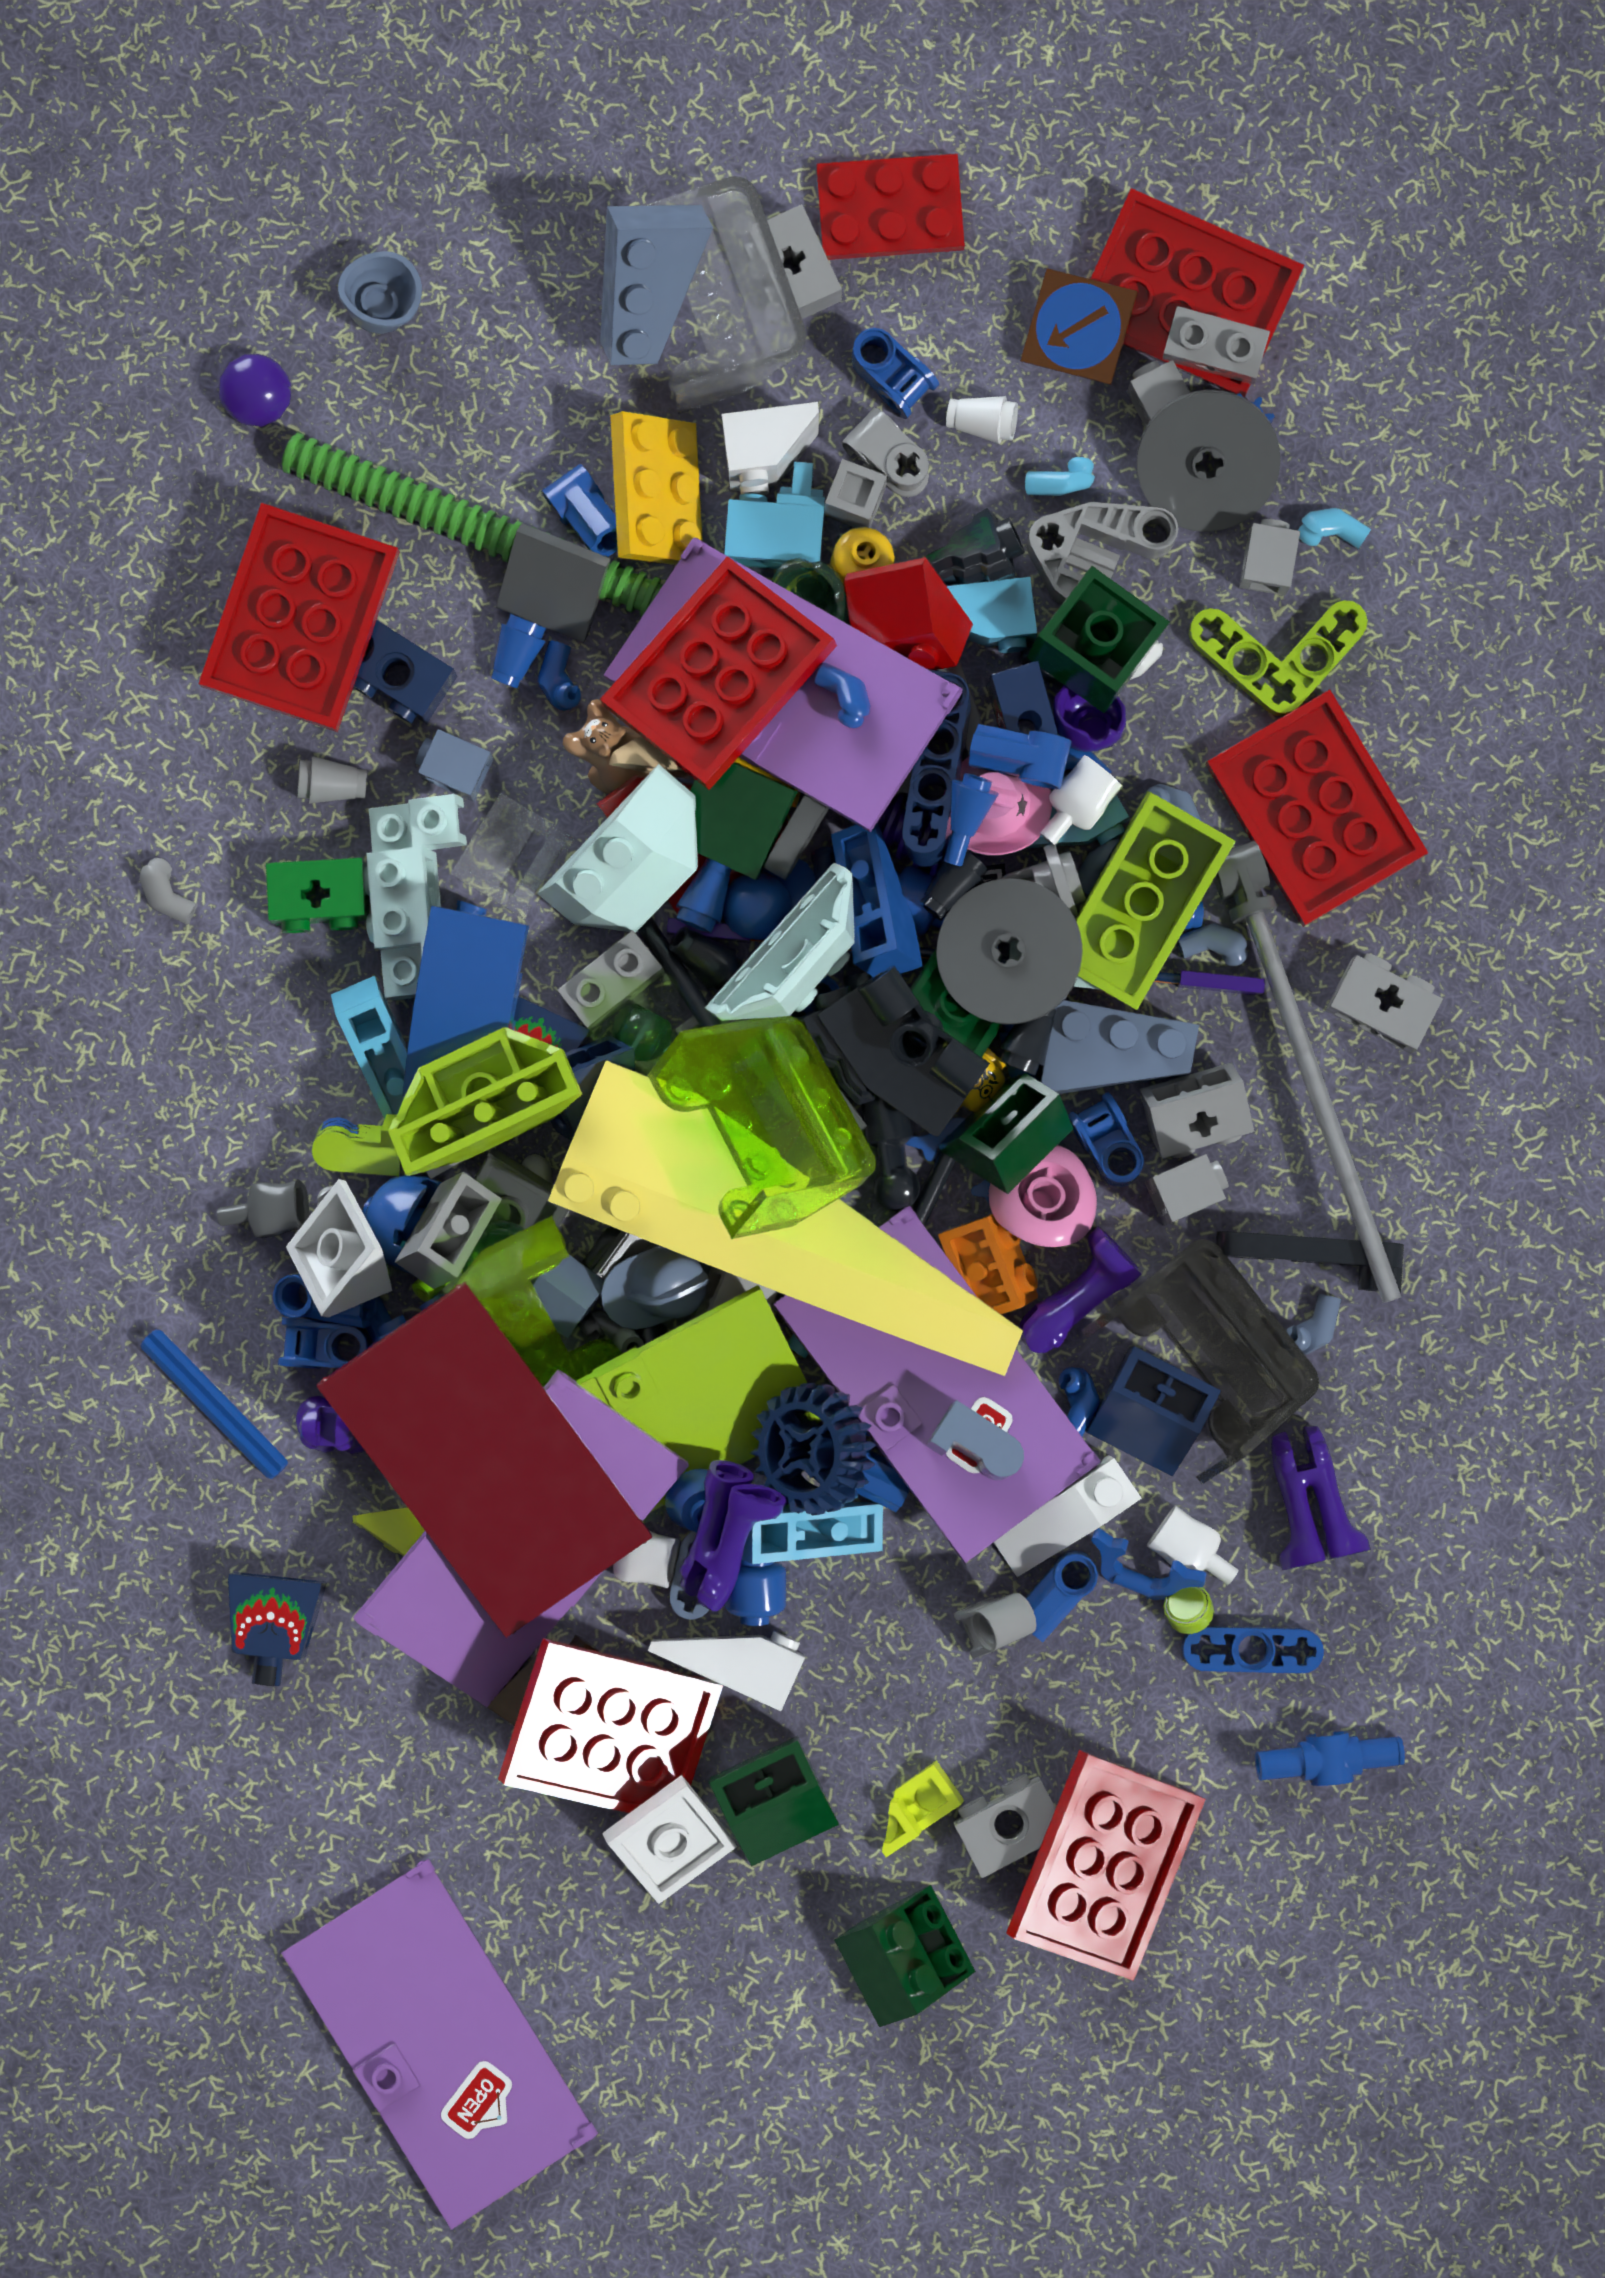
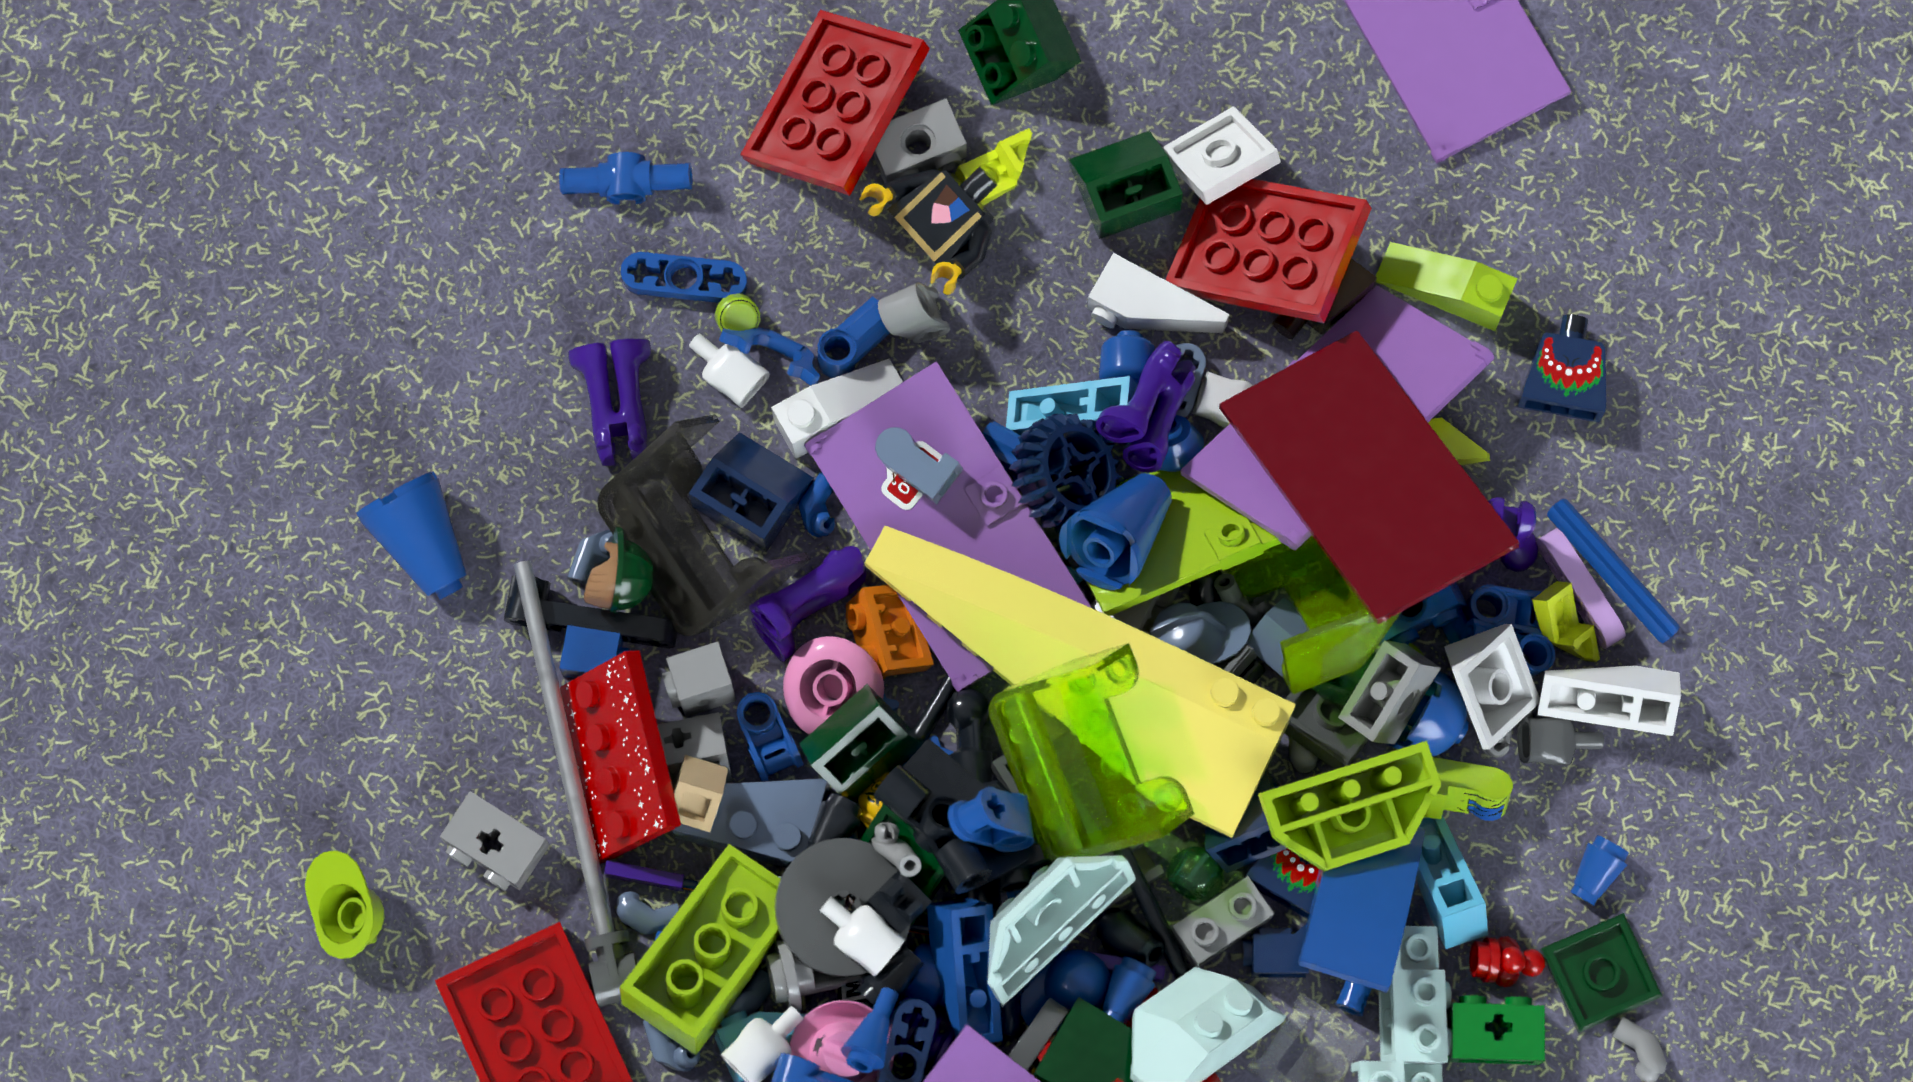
camera: 175 degrees left, 10 degrees down
none -> lime piece [305,850,384,959]
none -> blue cone [356,471,467,600]
none -> blue brick [559,625,630,679]
none -> red plate [560,650,681,864]
none -> dark green piece [584,527,653,613]
none -> tan panel [673,755,728,832]
none -> white piece [819,897,905,976]
none -> black torso [859,166,998,295]
none -> black tile [865,870,932,934]
none -> light grey arm [872,822,921,877]
none -> blue piece [948,787,1035,852]
none -> blue cone [1059,473,1172,590]
none -> dark blue window [1242,923,1309,978]
none -> lime slope [1376,242,1518,331]
none -> red piece [1469,936,1545,988]
none -> neon yellow slope [1532,581,1600,662]
none -> lavender beam [1536,528,1626,649]
none -> white slope [1537,666,1681,736]
none -> dark green tile [1540,913,1663,1033]
none -> blue cone [1570,835,1629,906]

